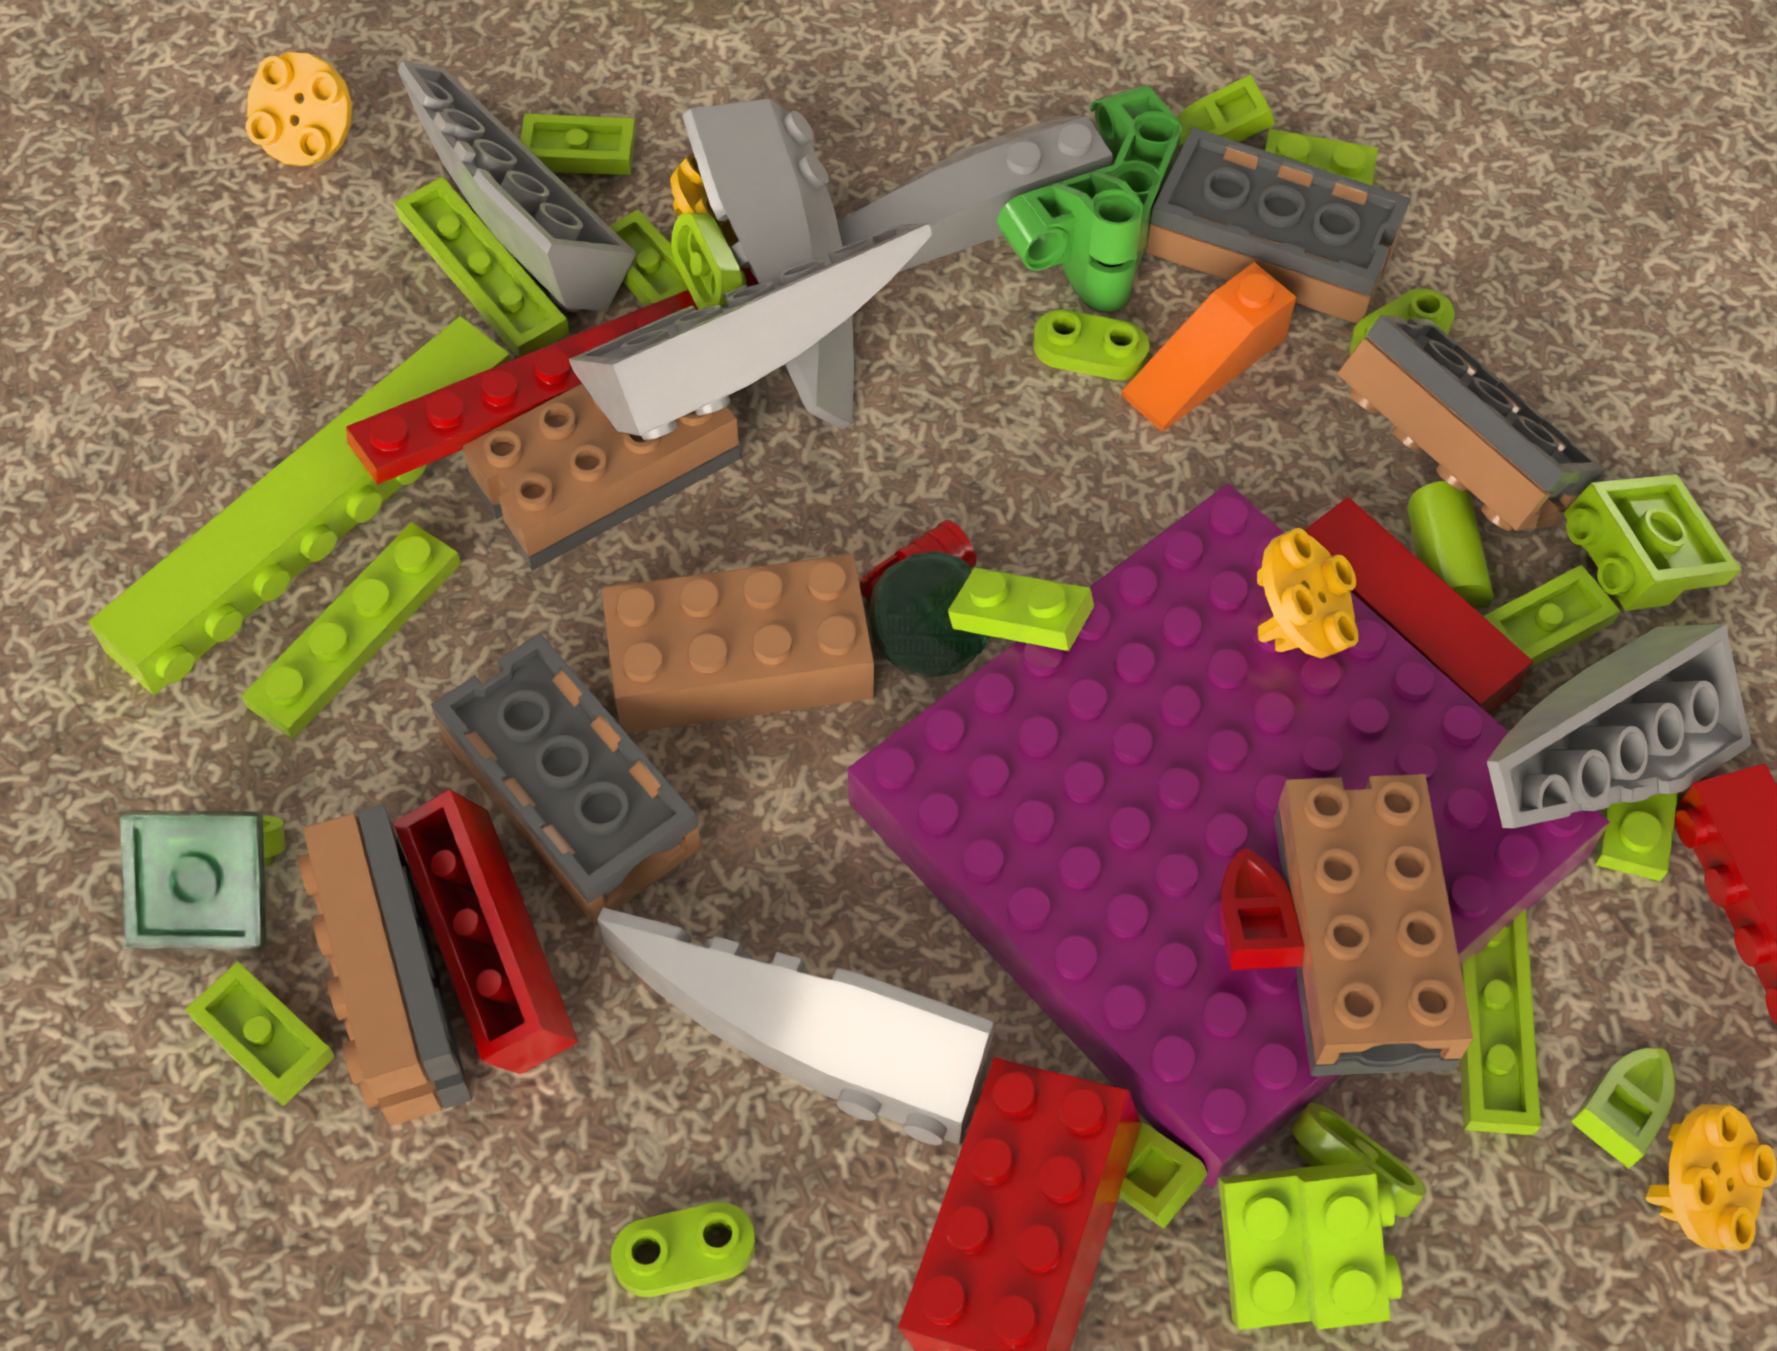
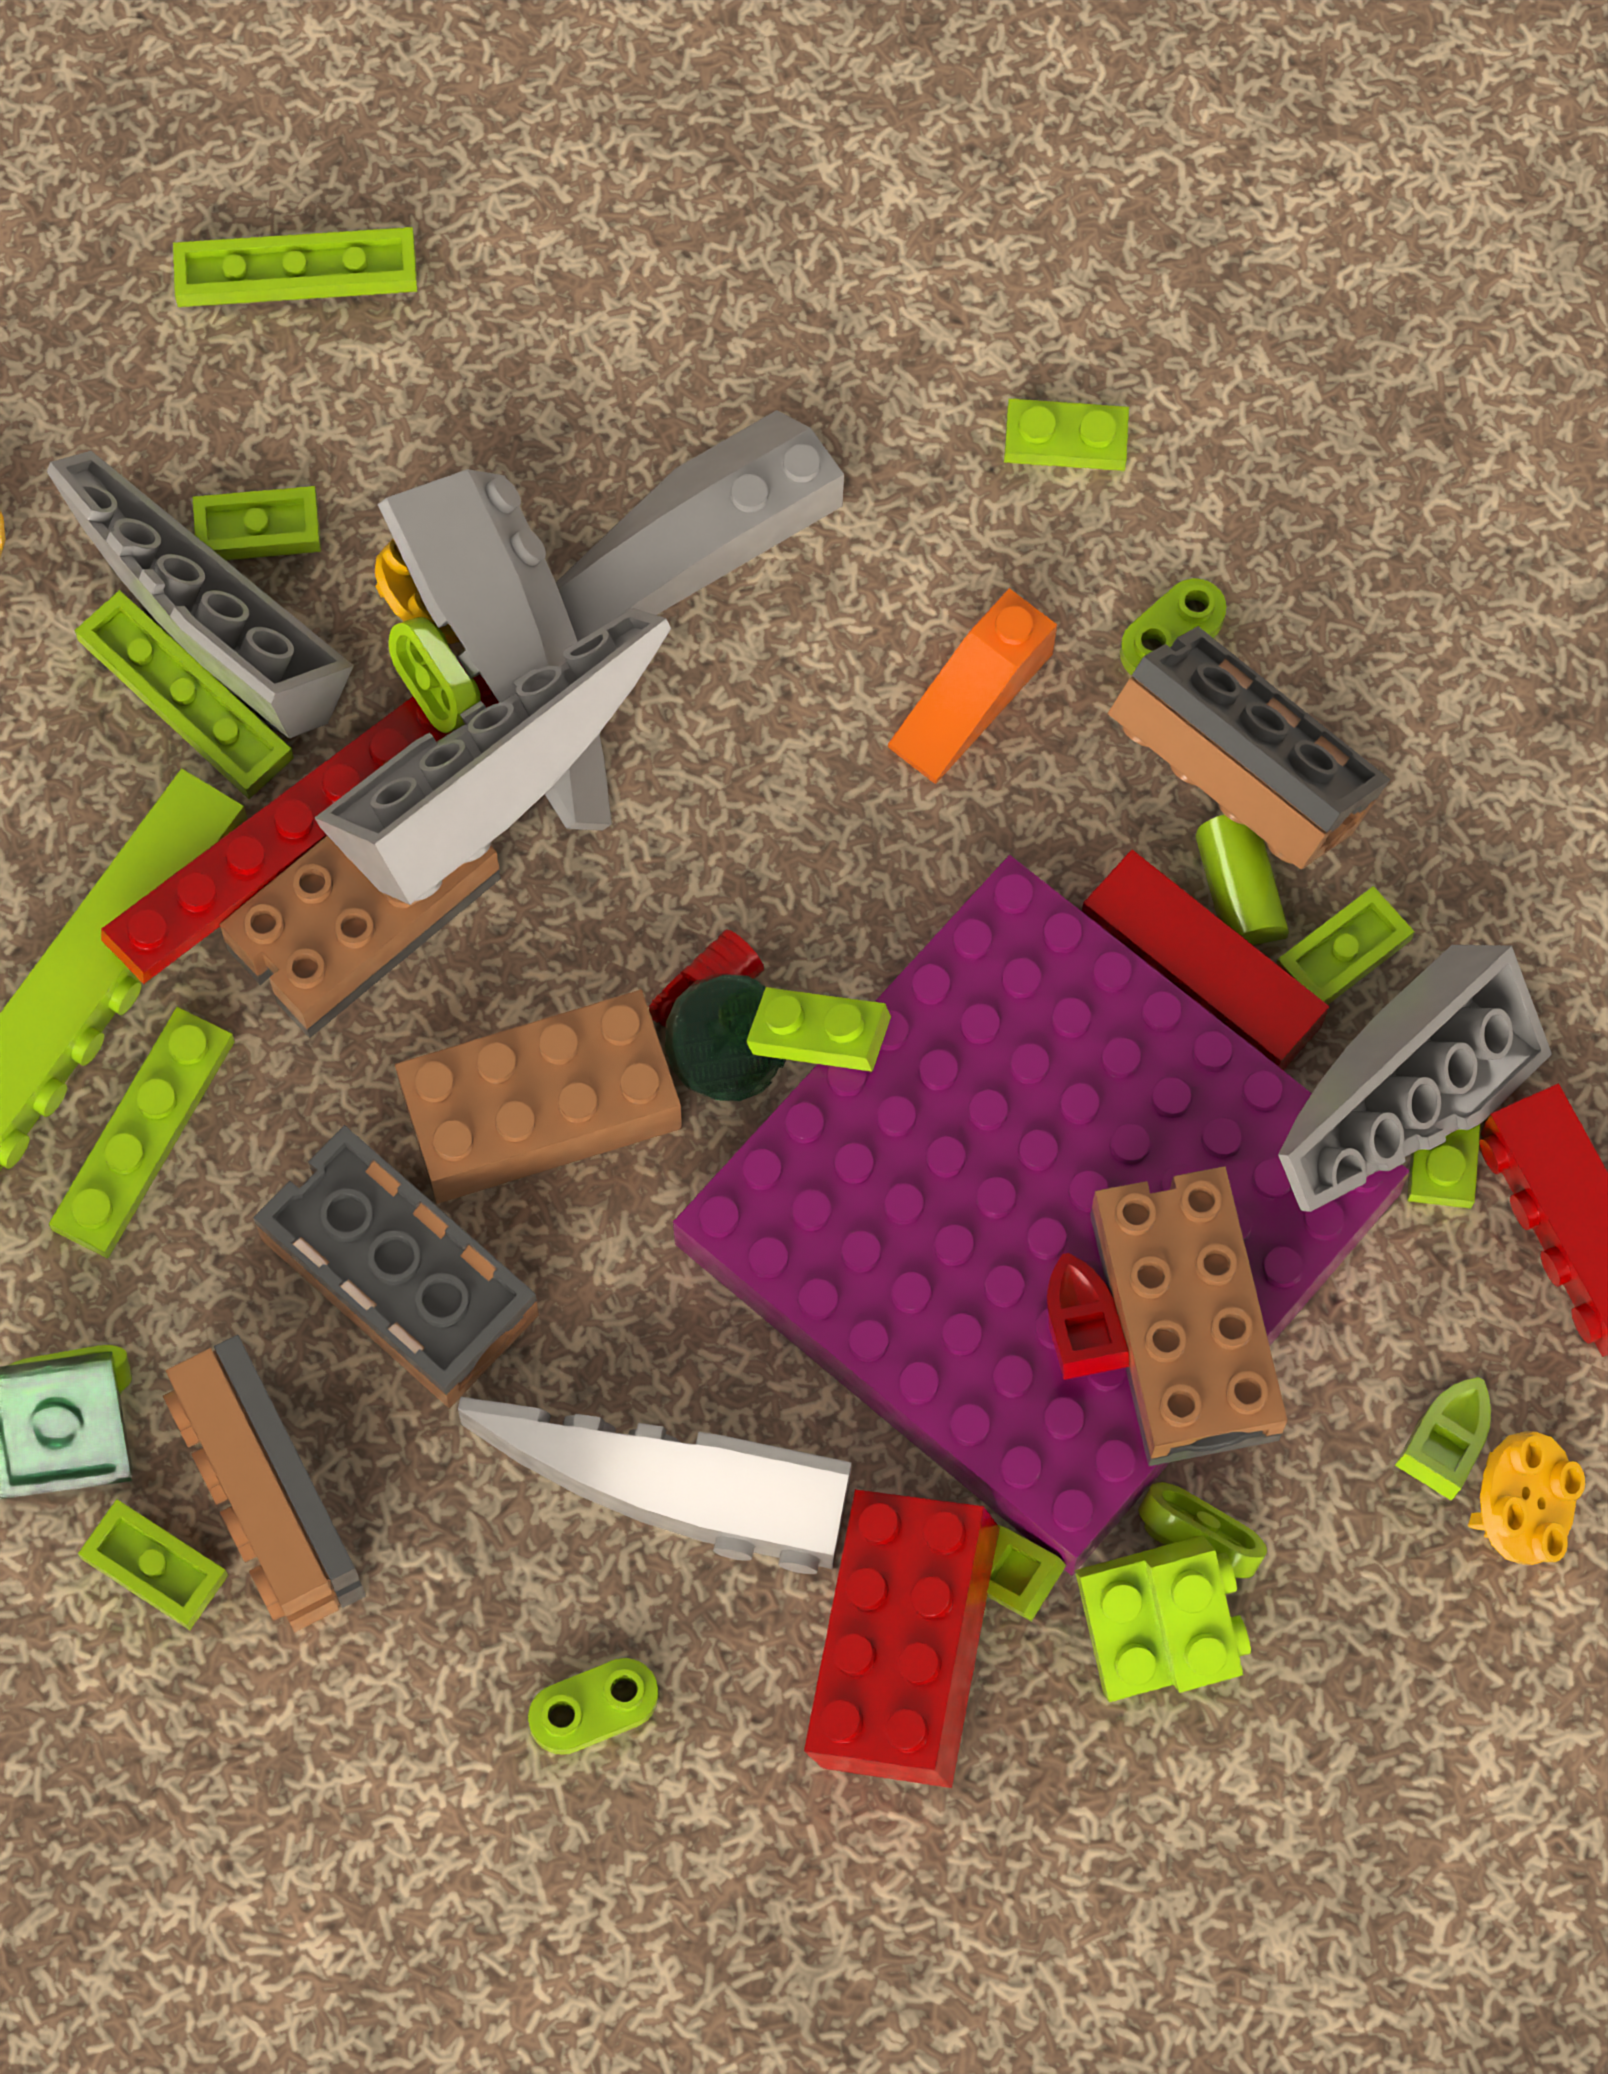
camera: 10 degrees left, 10 degrees up
red brick [393,789,579,1074] -> none
lime plate [609,209,688,307] -> none
bright green connector [996,85,1182,312] -> none
lime plate [1033,309,1150,380] -> none
dark grey piece [1146,127,1410,324] -> none
lime plate [1176,74,1275,146] -> none
yellow plate [1257,528,1359,658] -> none
lime plate [1460,909,1541,1135] -> none
lime plate [1563,474,1741,611] -> none

